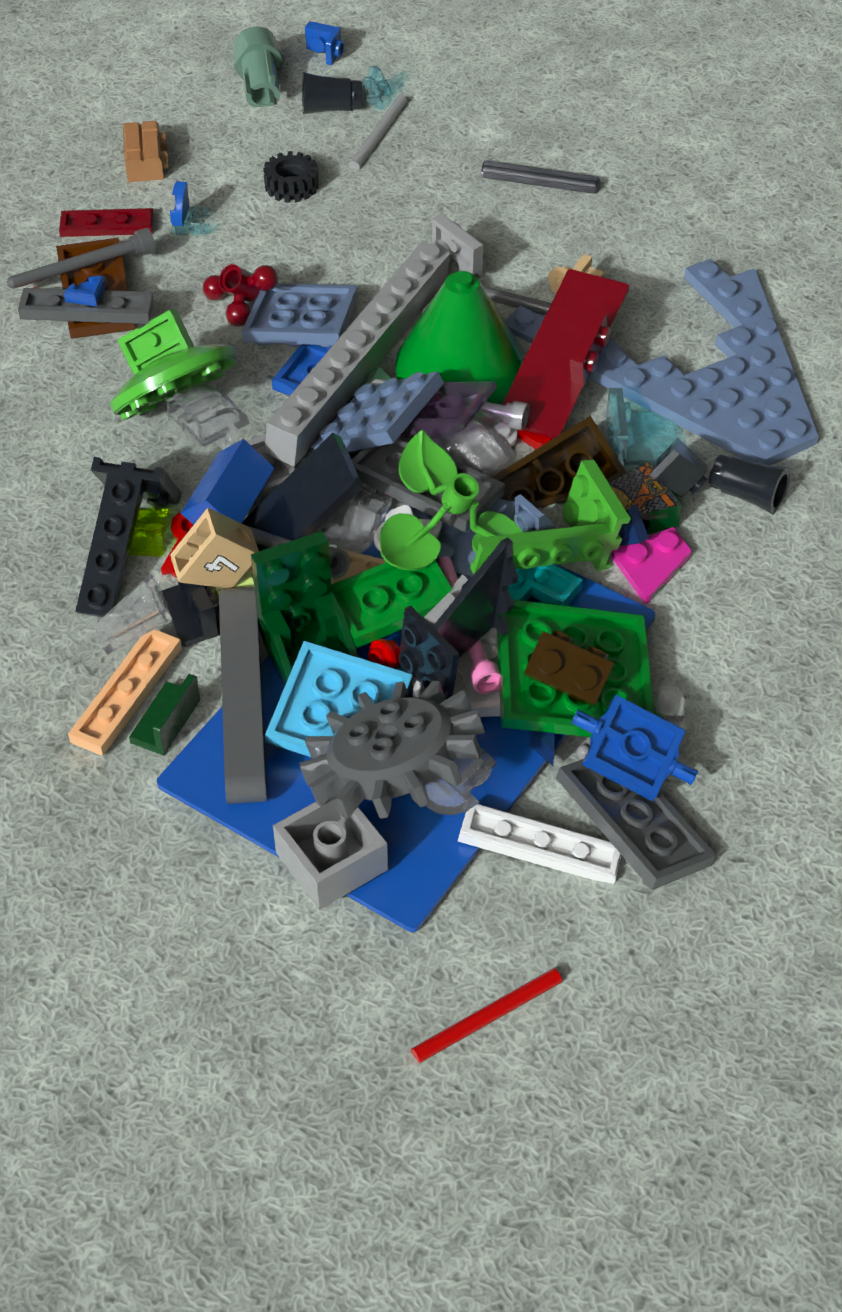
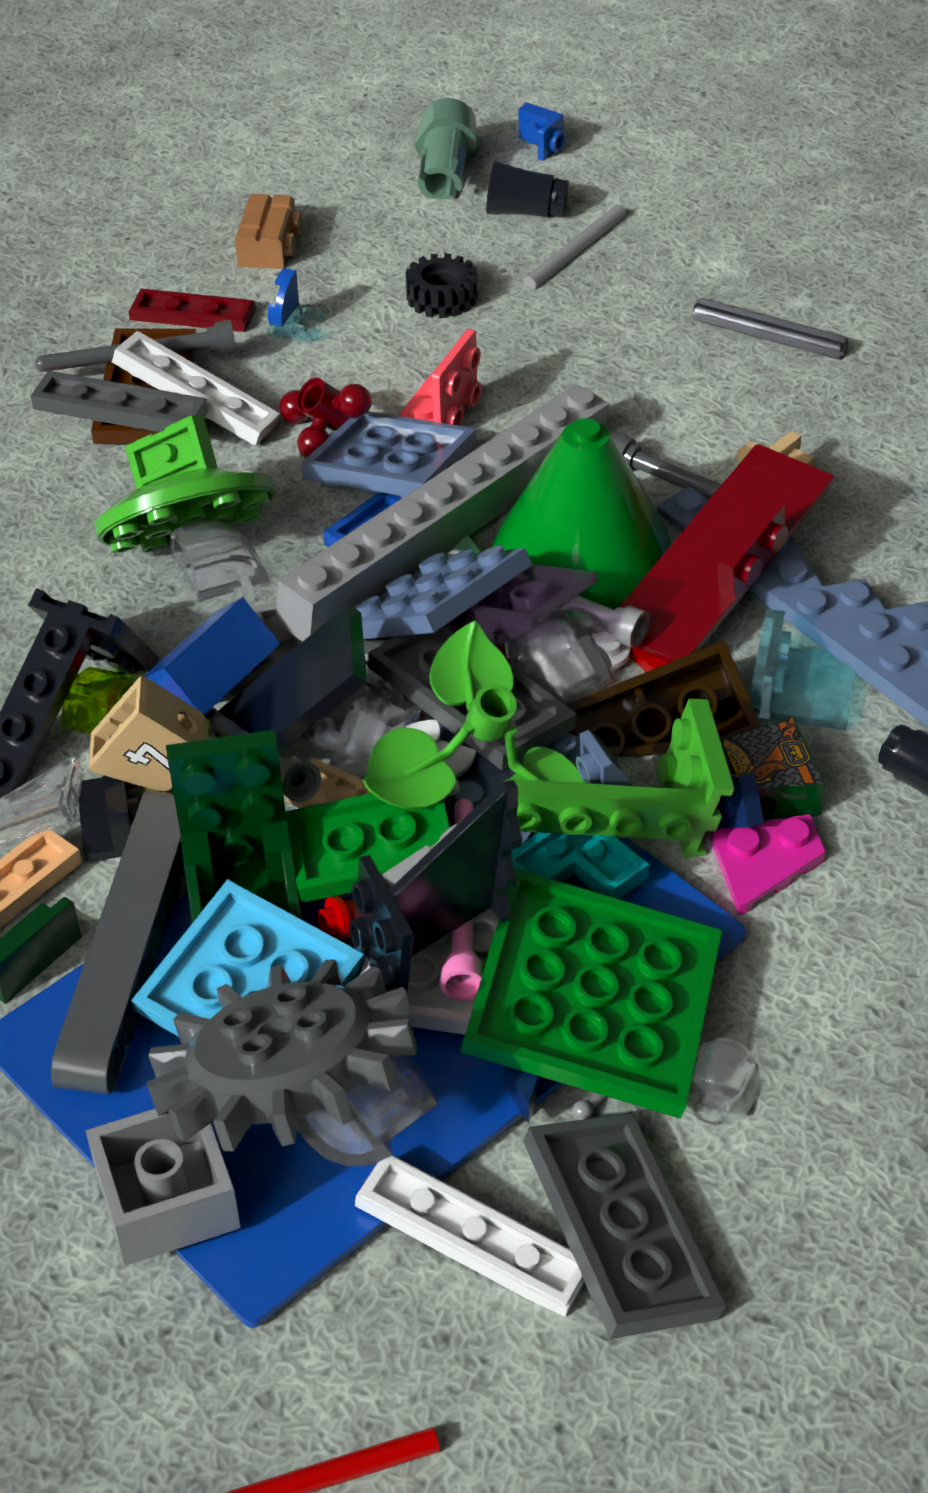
camera: 15 degrees right, 5 degrees down
blue tile [64,276,106,306] -> none
clear light blue piece [362,66,391,111] -> none
light grey plate [432,213,484,278] -> none
dark brown bracket [524,630,614,707] -> none
blue plate [571,695,698,801] -> none
black slope [649,438,708,497] -> none
none -> white plate [112,331,280,446]
none -> coral bracket [398,329,481,426]

